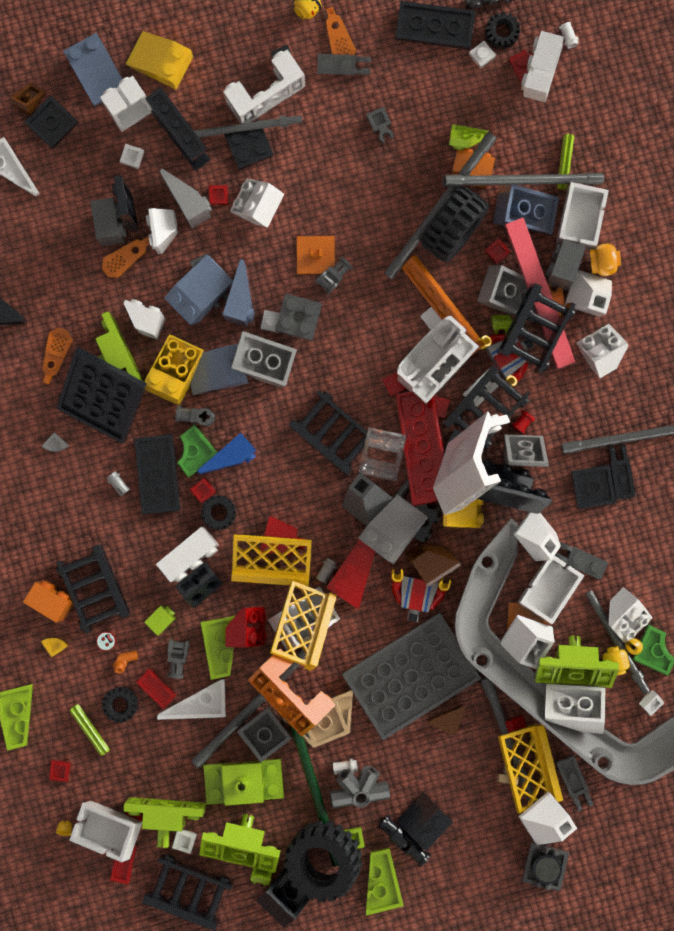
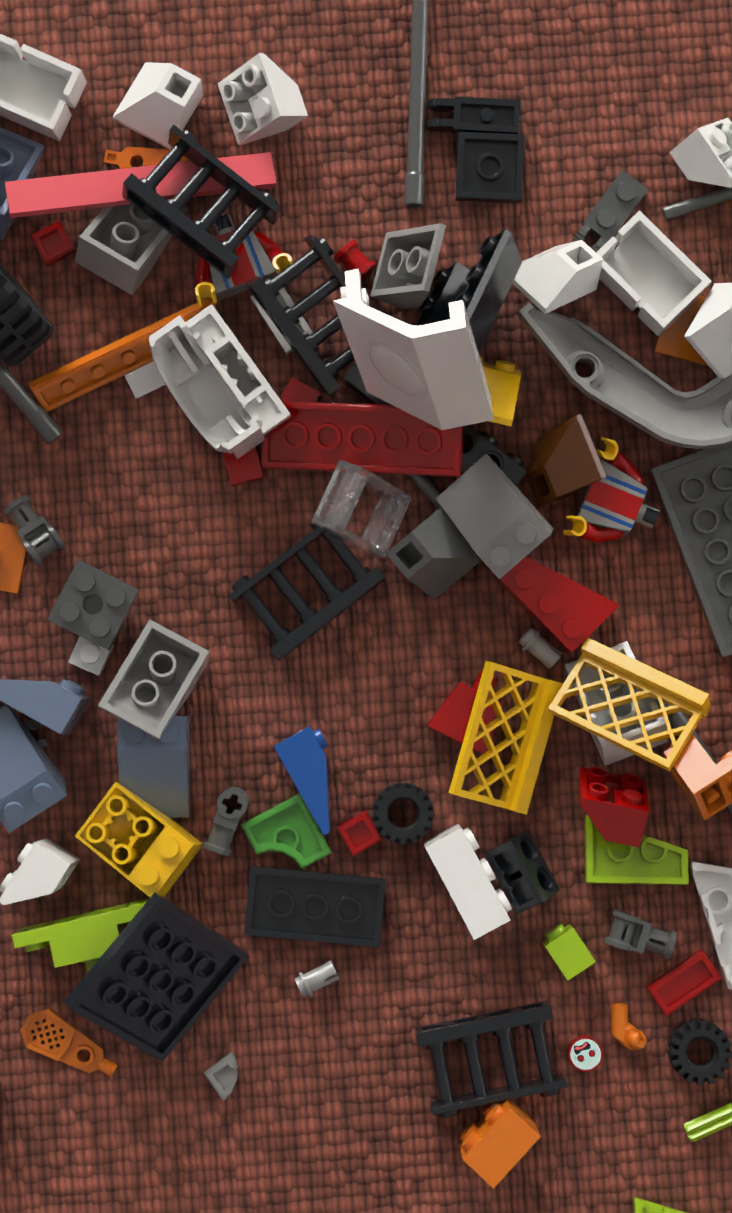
camera: 85 degrees left, 0 degrees up
yellow tile [41,638,68,657] -> none
lime tile [491,314,512,334] -> none
dark grey brick [545,239,586,292] -> none
light orange piece [590,244,621,276] -> none

